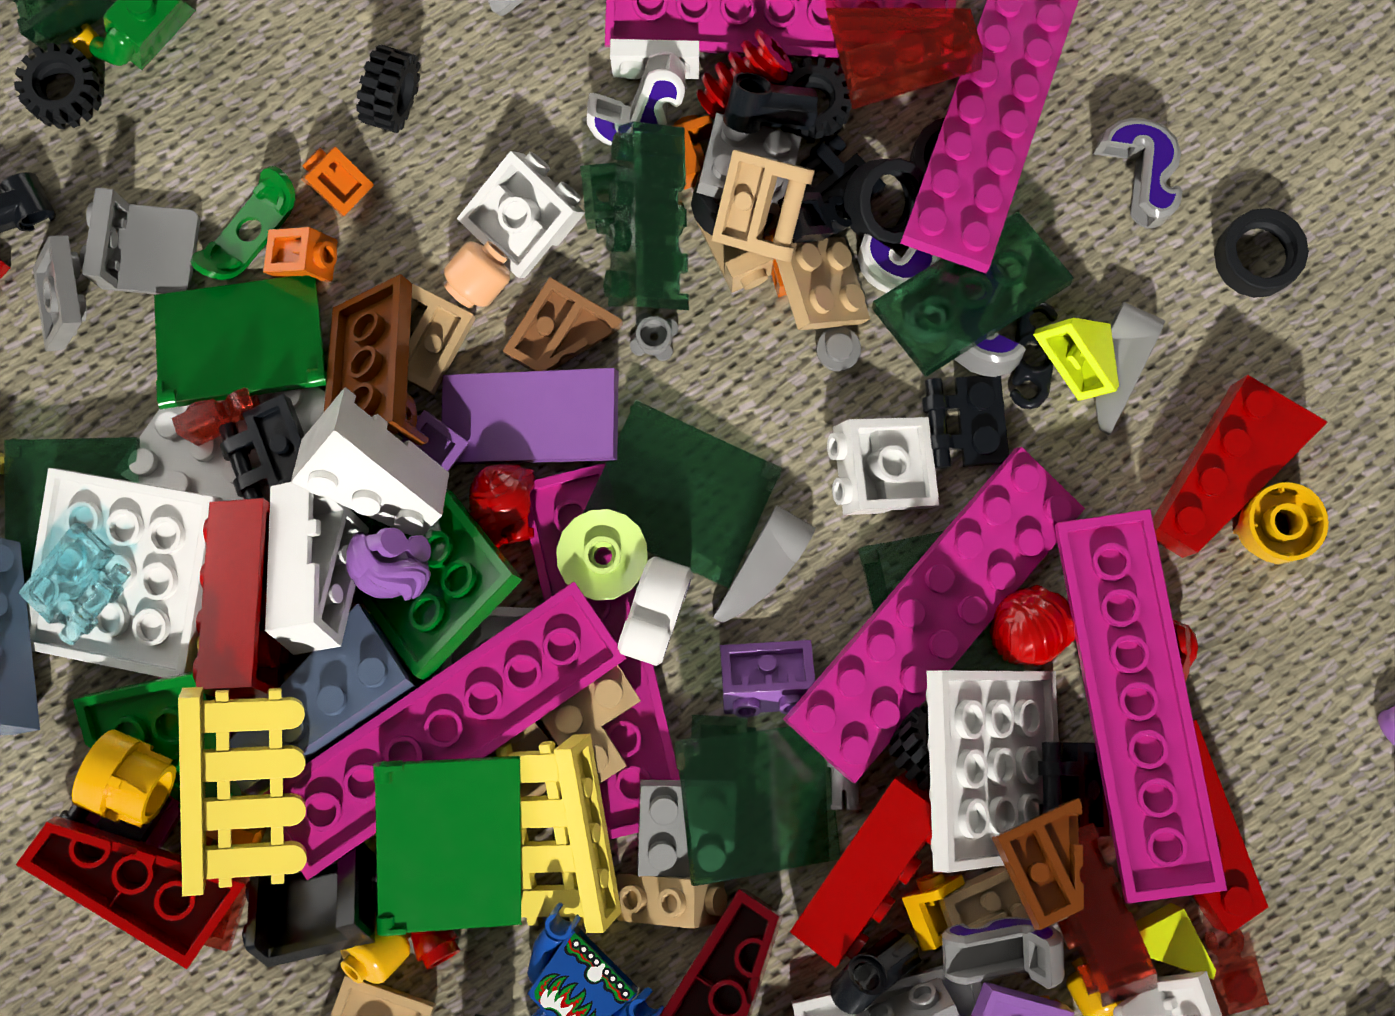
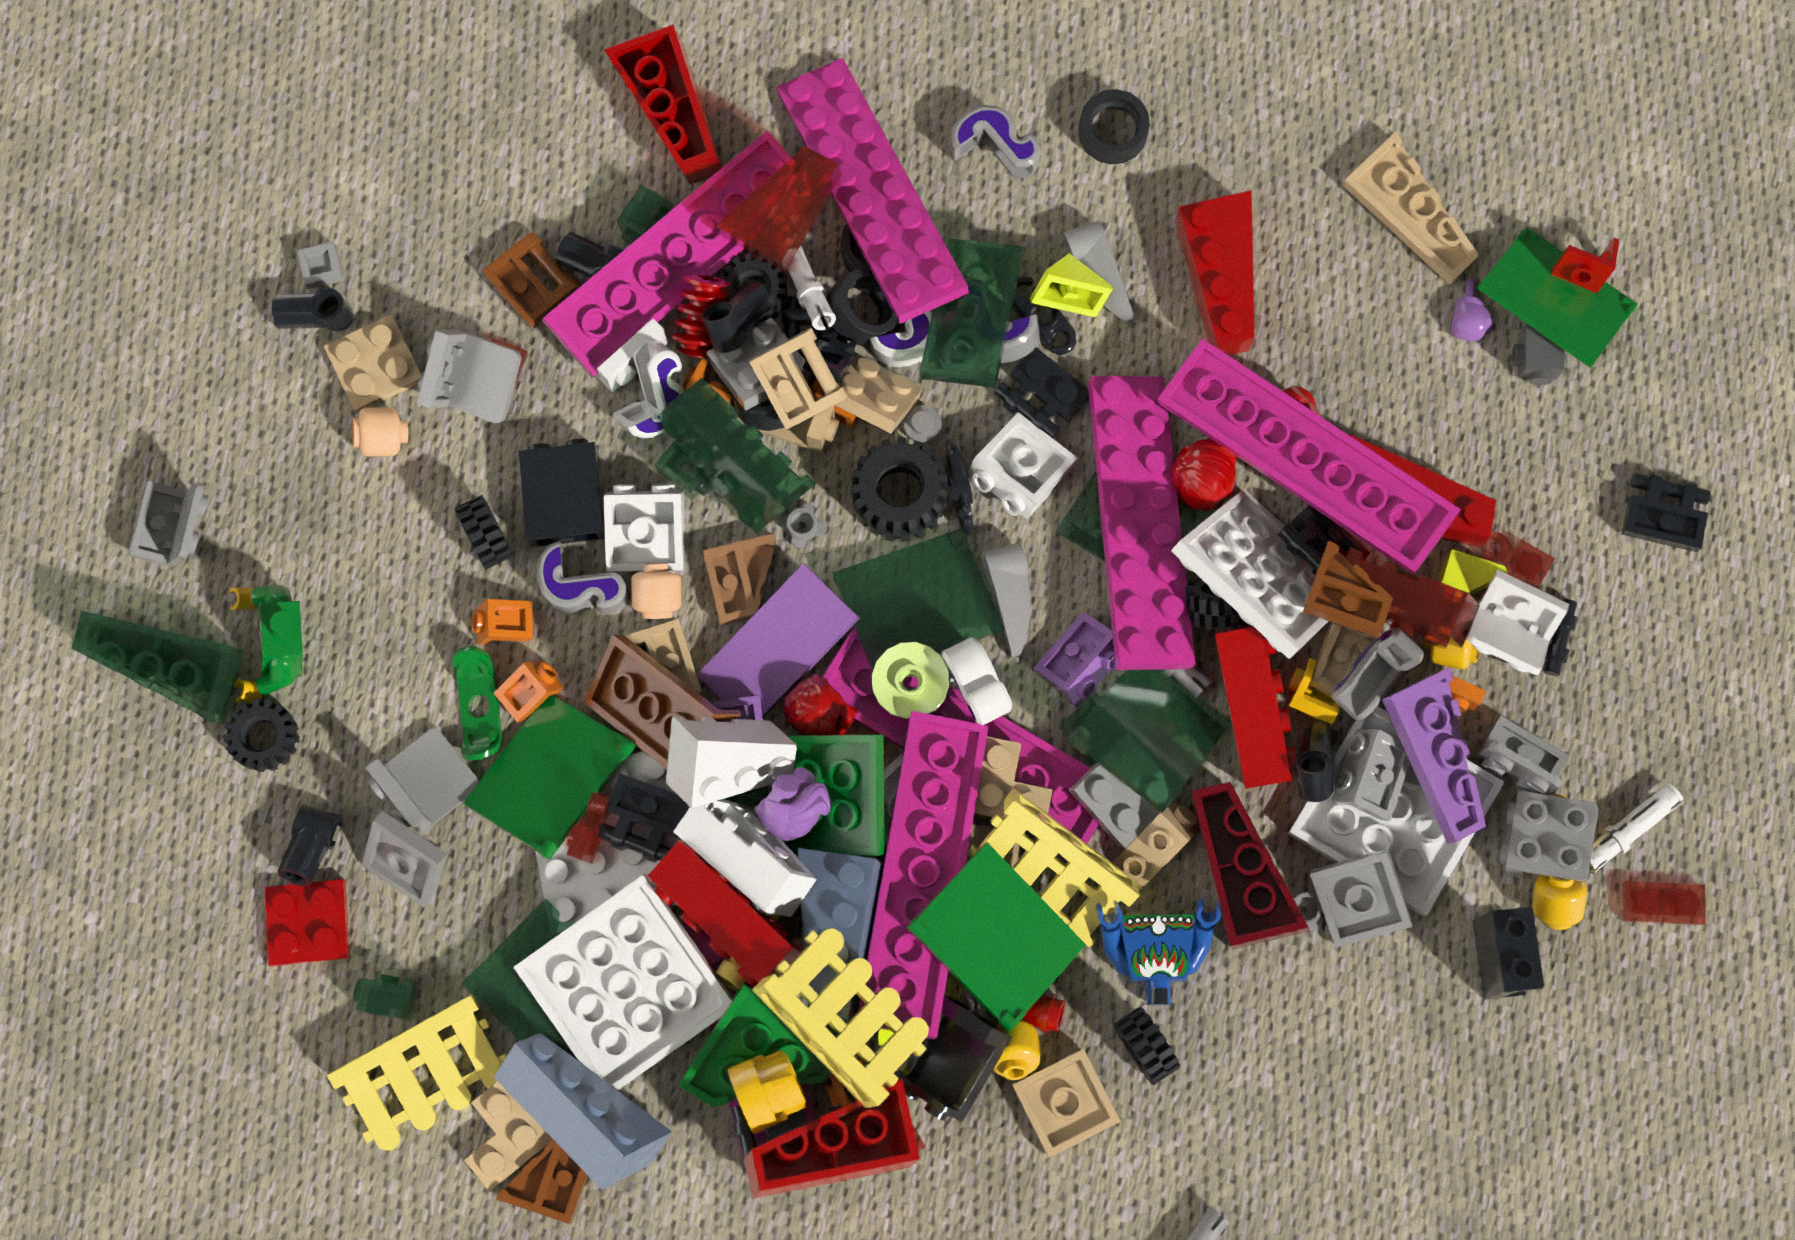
camera: 45 degrees left, 5 degrees down
clear light blue plate [18,523,131,645] -> none
yellow piece [1233,482,1329,565] -> none
none -> black panel [518,439,605,548]
none -> light grey animal [537,541,629,615]
none -> white pin [776,234,836,330]
none -> black tyre [851,437,948,542]
none -> black piece [946,443,974,535]

